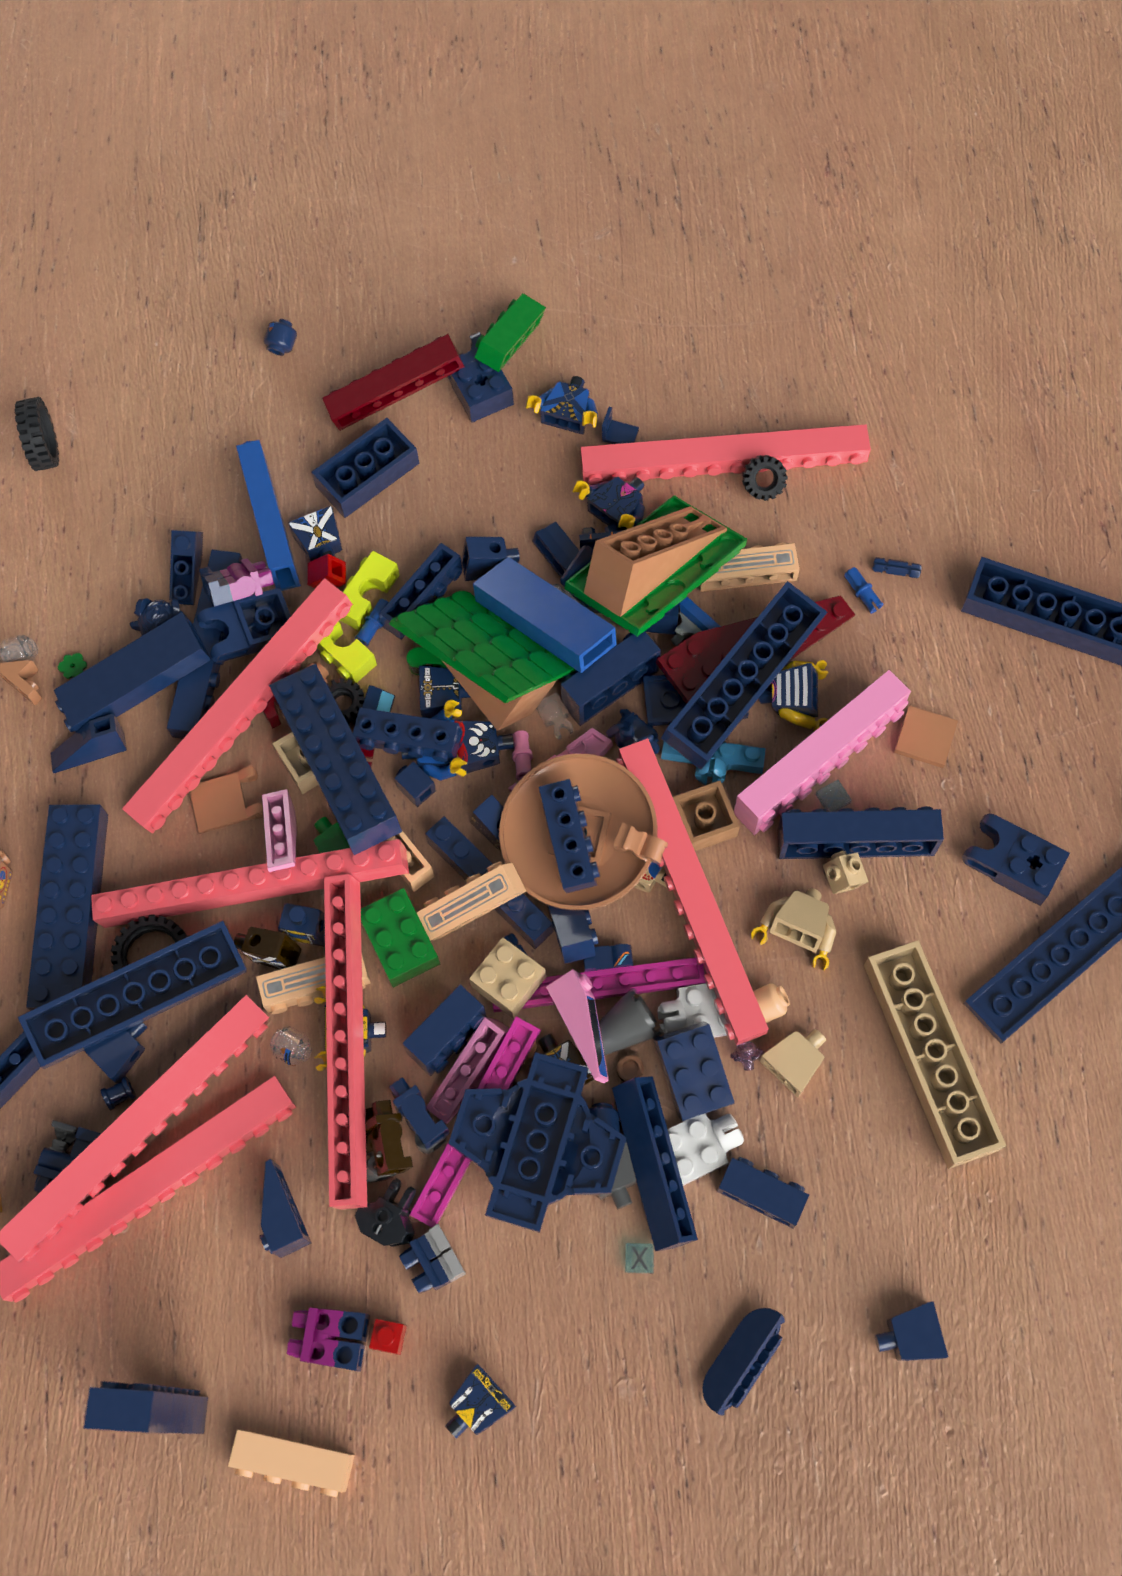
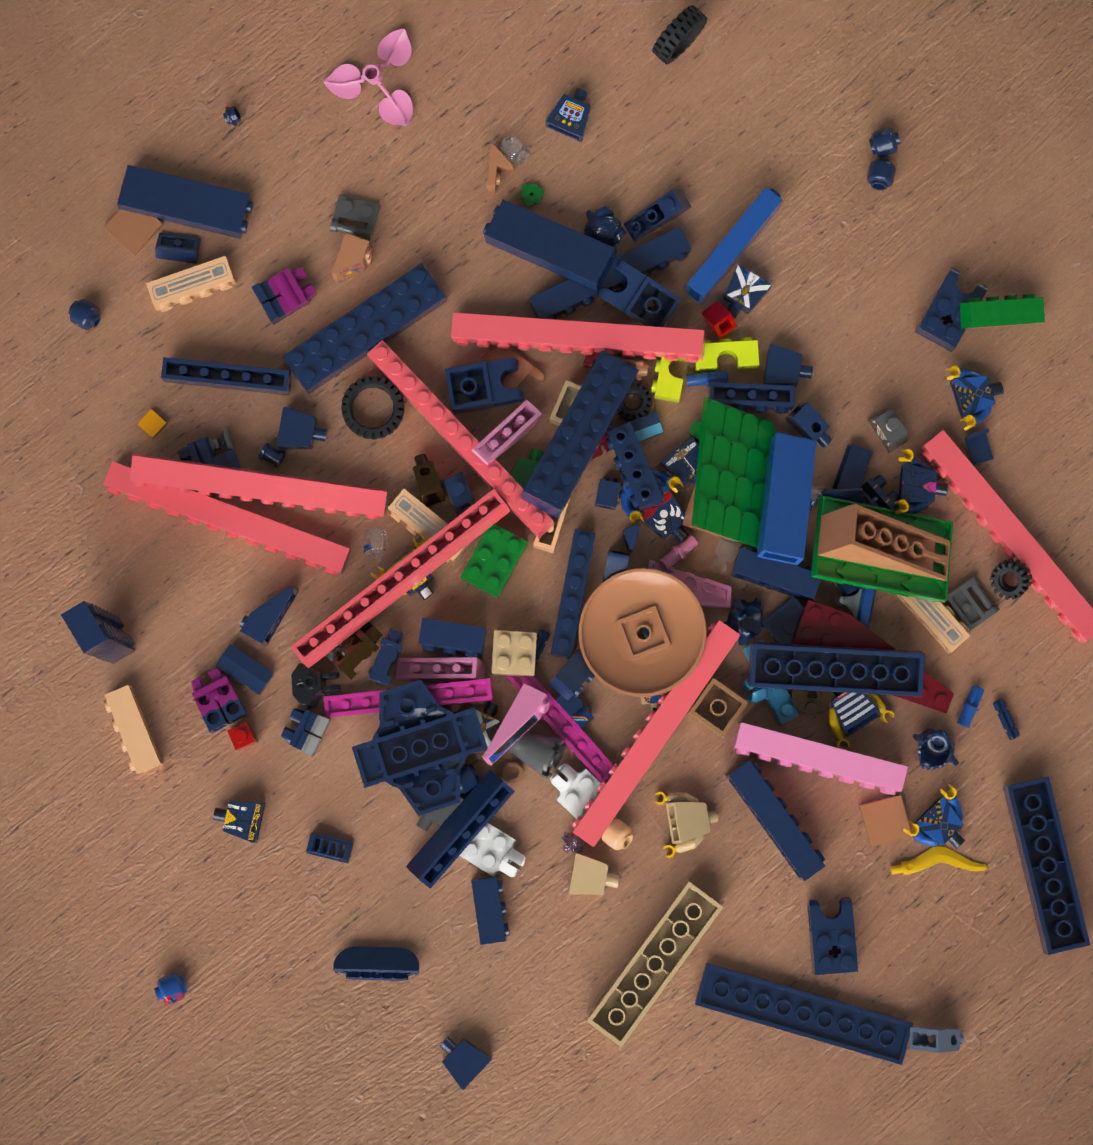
camera: 50 degrees right, 15 degrees up
dark blue brick [18,921,246,1069] -> none
dark blue slope [50,713,127,773] -> none
magenta hips [199,558,274,606] -> none
dark blue brick [311,418,420,518] -> none
dark red brick [322,334,465,431] -> none
light nougat brick [417,861,526,941] -> none
dark blue brick [539,779,600,893] -> none
nougat leg [614,823,668,864] -> none
clear light blue tile [625,1243,654,1274] -> none
dark blue brick [653,1021,735,1121] -> none
clear light blue tile [815,780,852,812] -> none
tan brick [823,851,868,894] -> none
none -> dark blue piece [215,644,274,695]
none -> dark blue slope [306,832,354,863]
none -> dark blue brick [445,358,525,415]
none -> dark blue torso [546,88,591,142]
none -> dark blue slope [623,525,640,554]
none -> dark blue torso [763,344,813,387]
none -> dark brown plate [791,689,834,715]
none -> dark blue head [867,158,896,191]
none -> dark grey torso [868,408,908,453]
none -> yellow piece [890,846,987,875]
none -> torso [903,784,965,849]
none -> dark blue hair [913,728,959,770]
none -> dark grey plate [947,576,1000,631]

